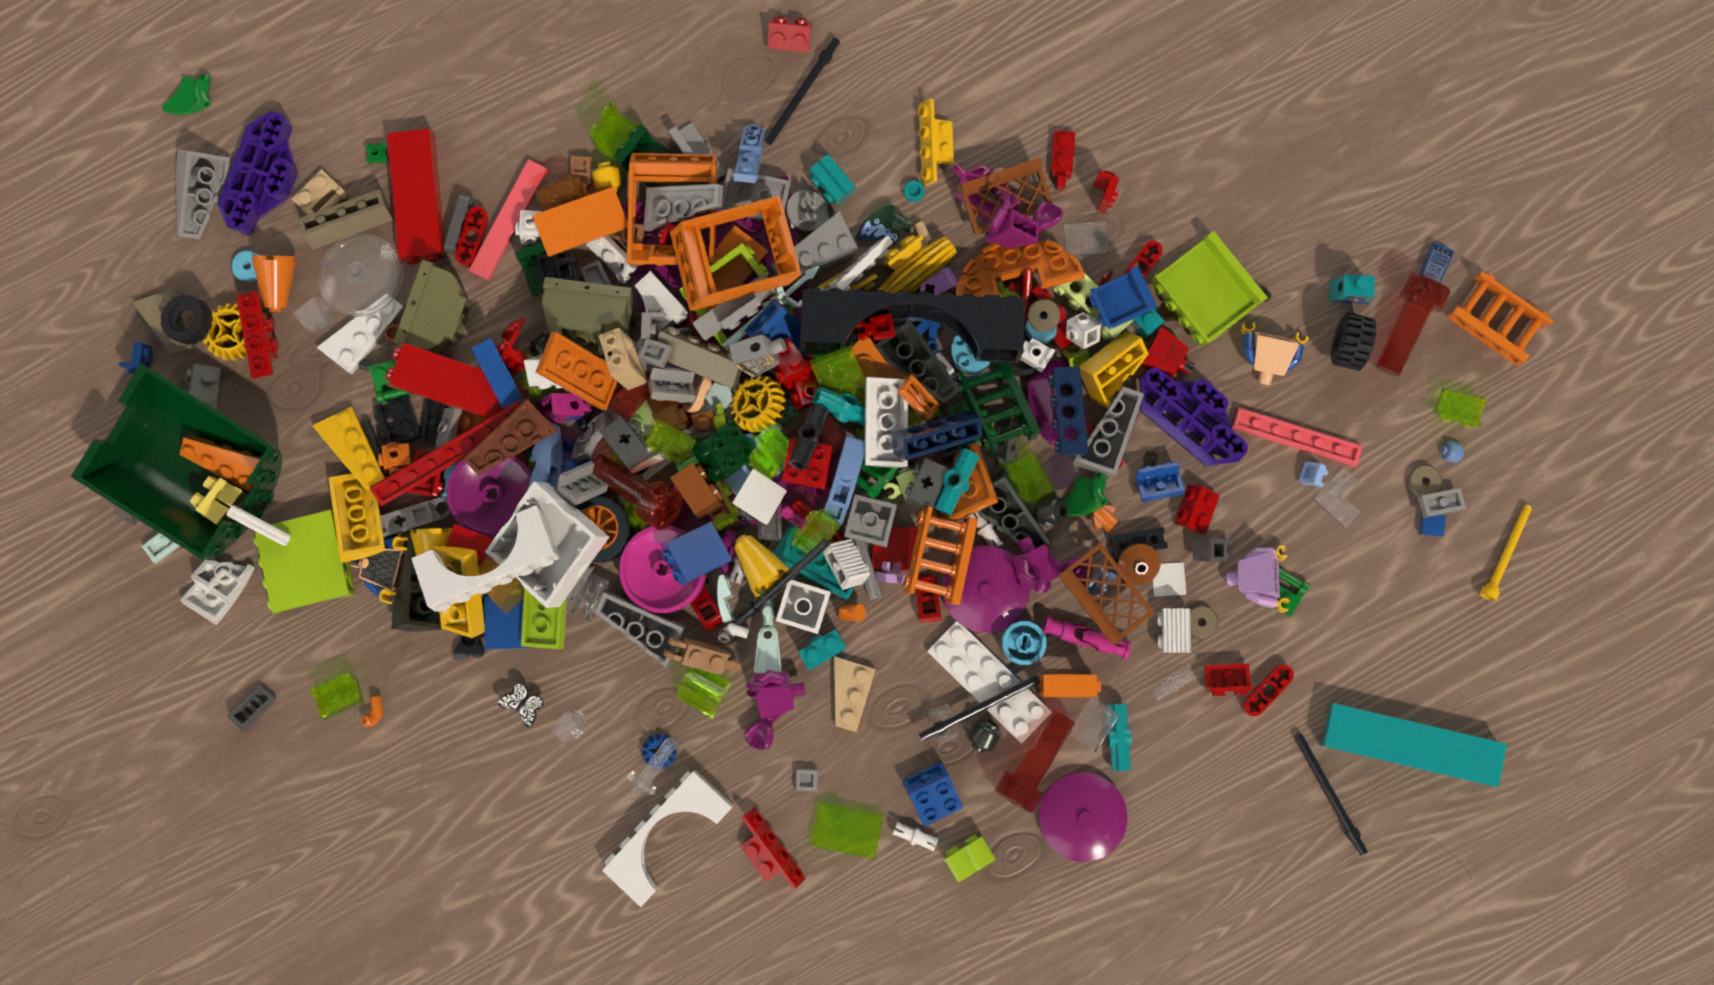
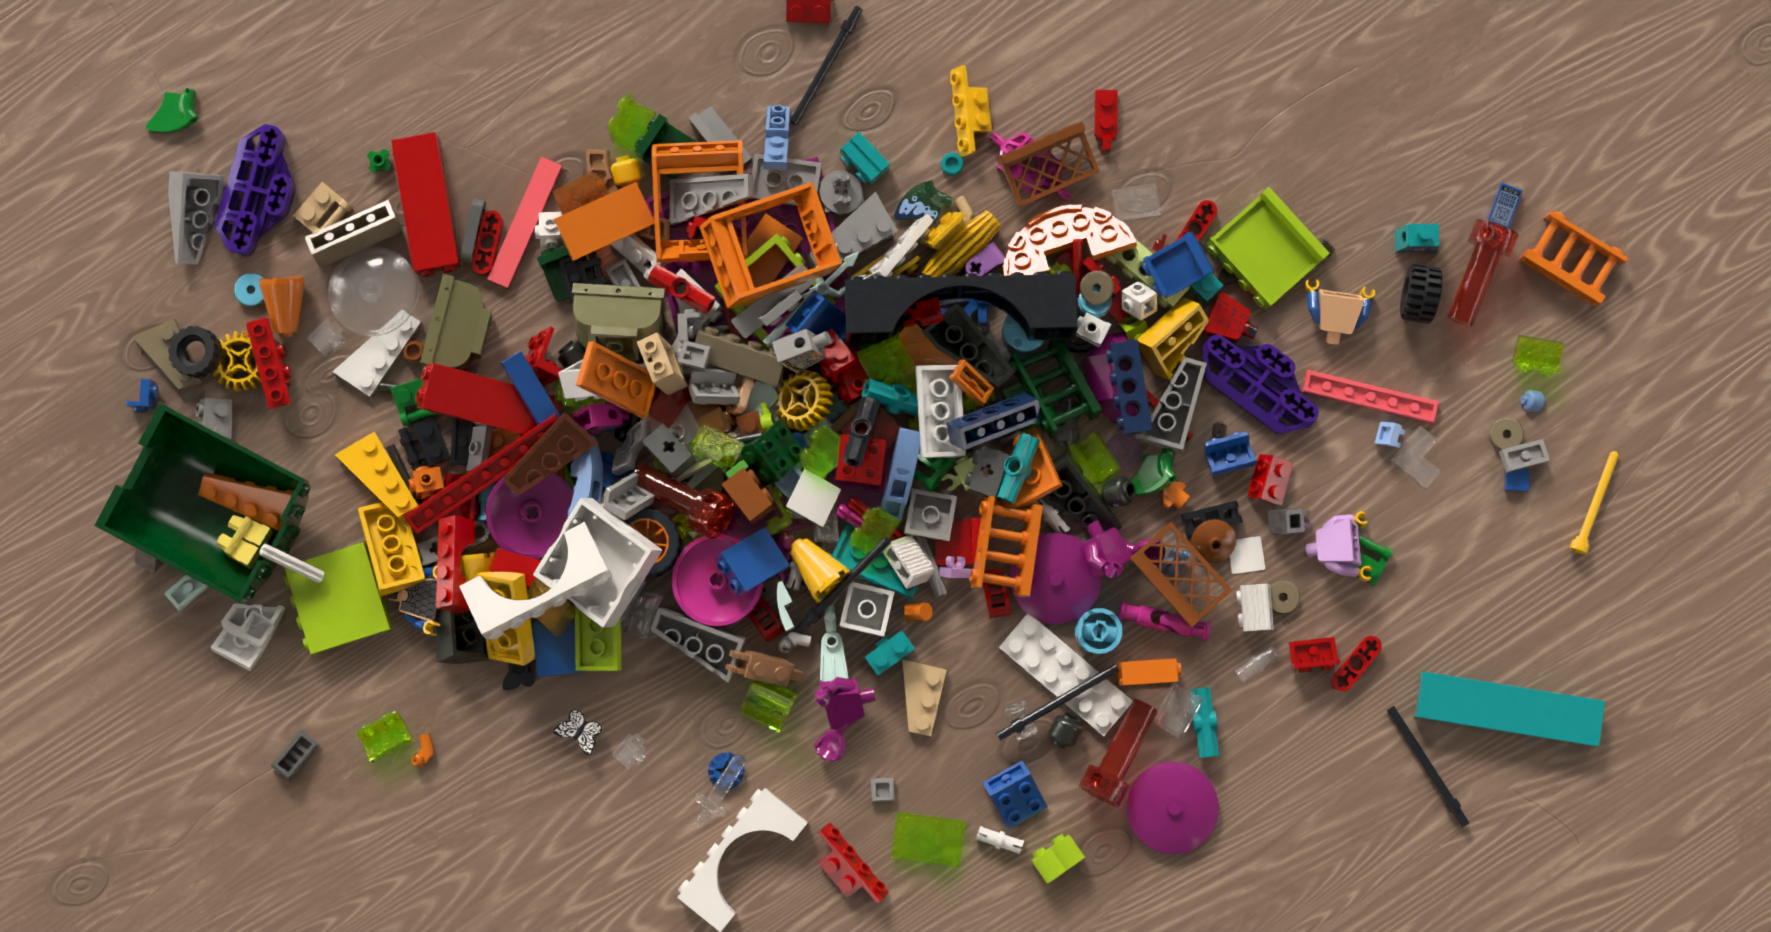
camera: 10 degrees left, 0 degrees up
magenta torso [985,191,1063,249] -> none
red bracket [1092,171,1120,213] -> none
none -> red arch [436,515,475,613]
none -> red piece [647,264,716,315]

